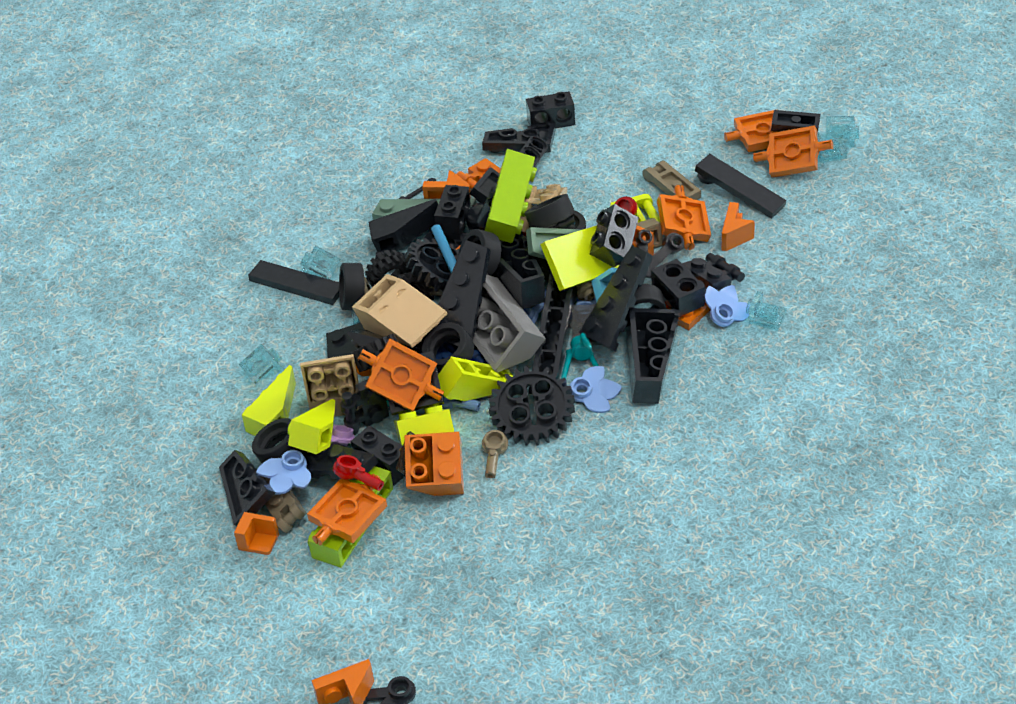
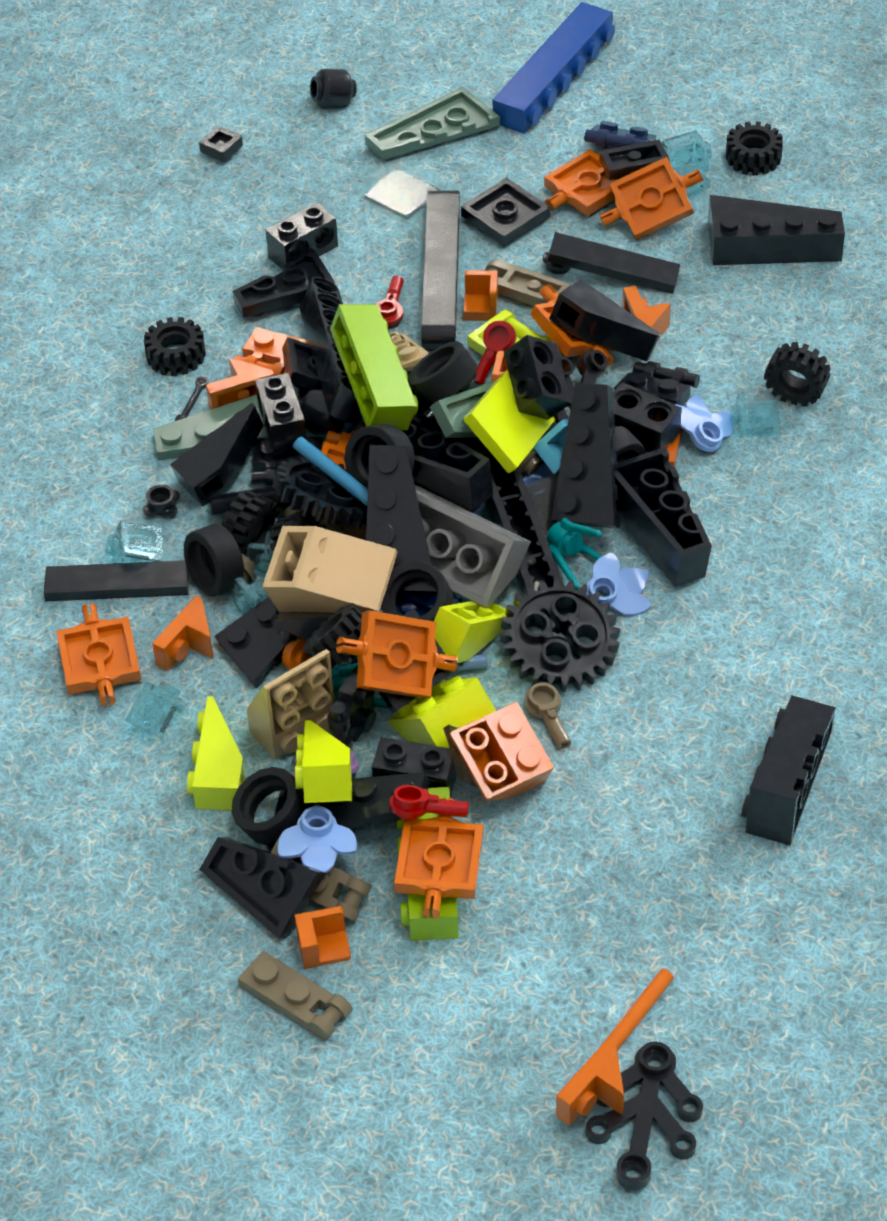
camera: 30 degrees left, 5 degrees up
none -> orange plate [56,603,142,707]
none -> black plate [143,485,180,517]
none -> black tyre [144,317,206,376]
none -> orange slope [152,596,214,671]
none -> black plate [199,126,243,162]
none -> dark tan plate [238,951,353,1041]
none -> black head [310,69,357,108]
none -> sand green wing [365,87,500,160]
none -> clear smoke piece [365,168,439,220]
none -> red plate [376,276,404,328]
none -> beam [421,190,460,351]
none -> black plate [460,178,550,246]
none -> orange panel [463,270,498,321]
none -> blue brick [492,2,615,134]
none -> black slope [549,279,661,361]
none -> dark blue plate [584,121,657,149]
none -> orange bar [601,968,674,1051]
none -> black wedge [708,194,845,265]
none -> black tyre [726,121,783,176]
none -> black wedge [741,695,836,846]
none -> black tyre [764,342,831,407]

